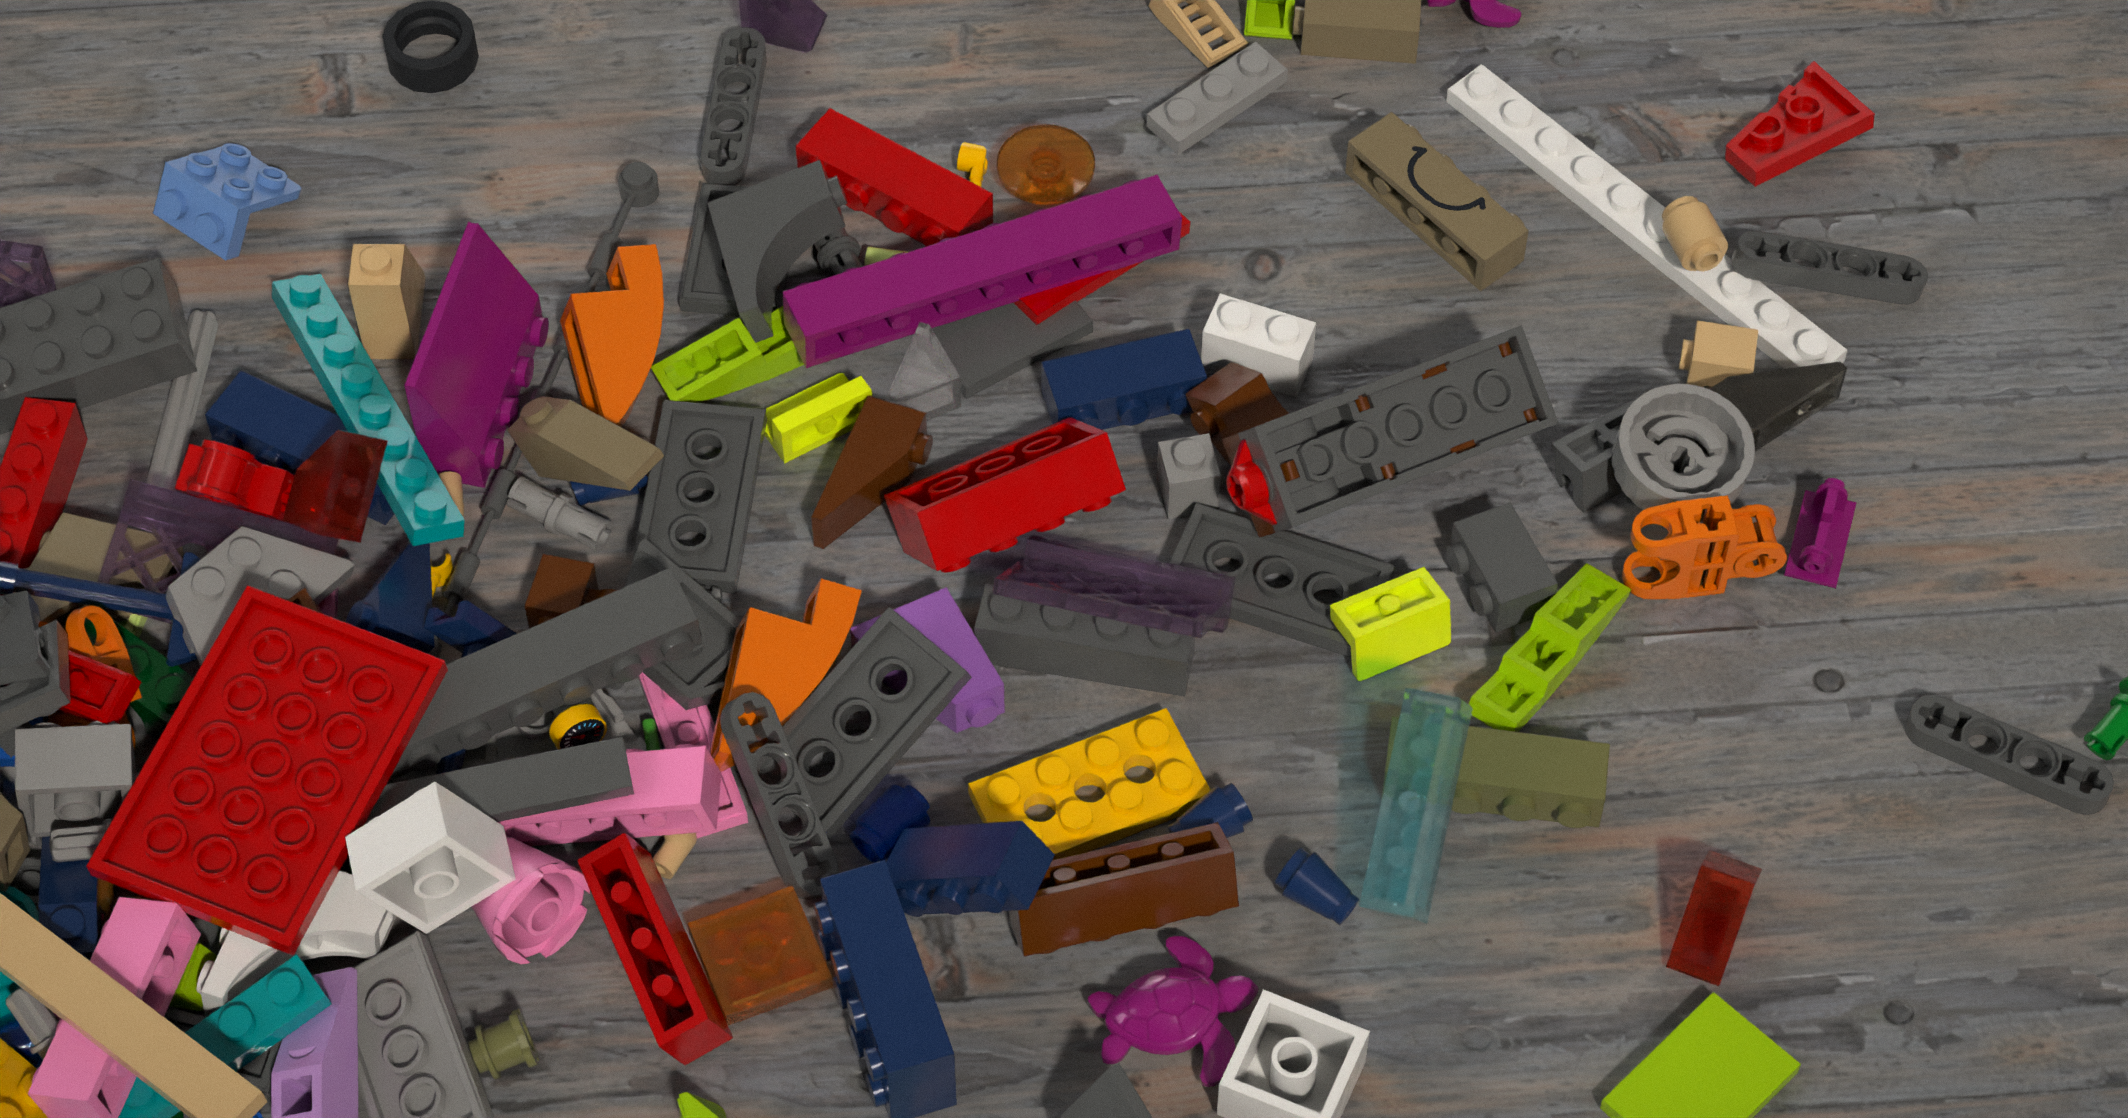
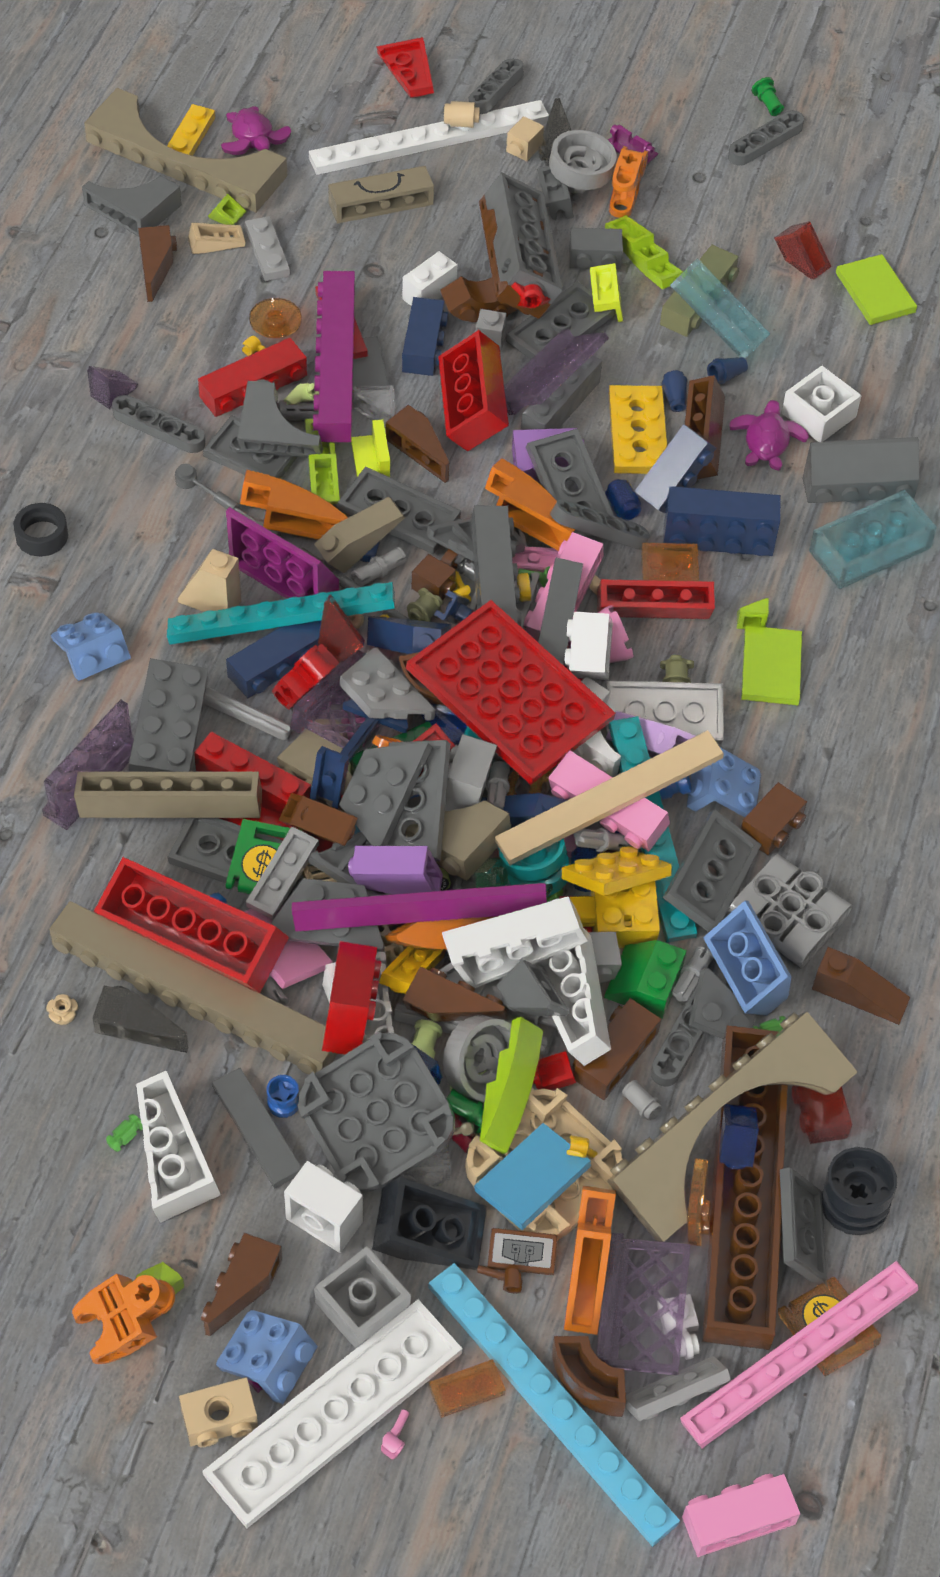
camera: 70 degrees left, 0 degrees up
none -> olive brick [407,588,443,622]

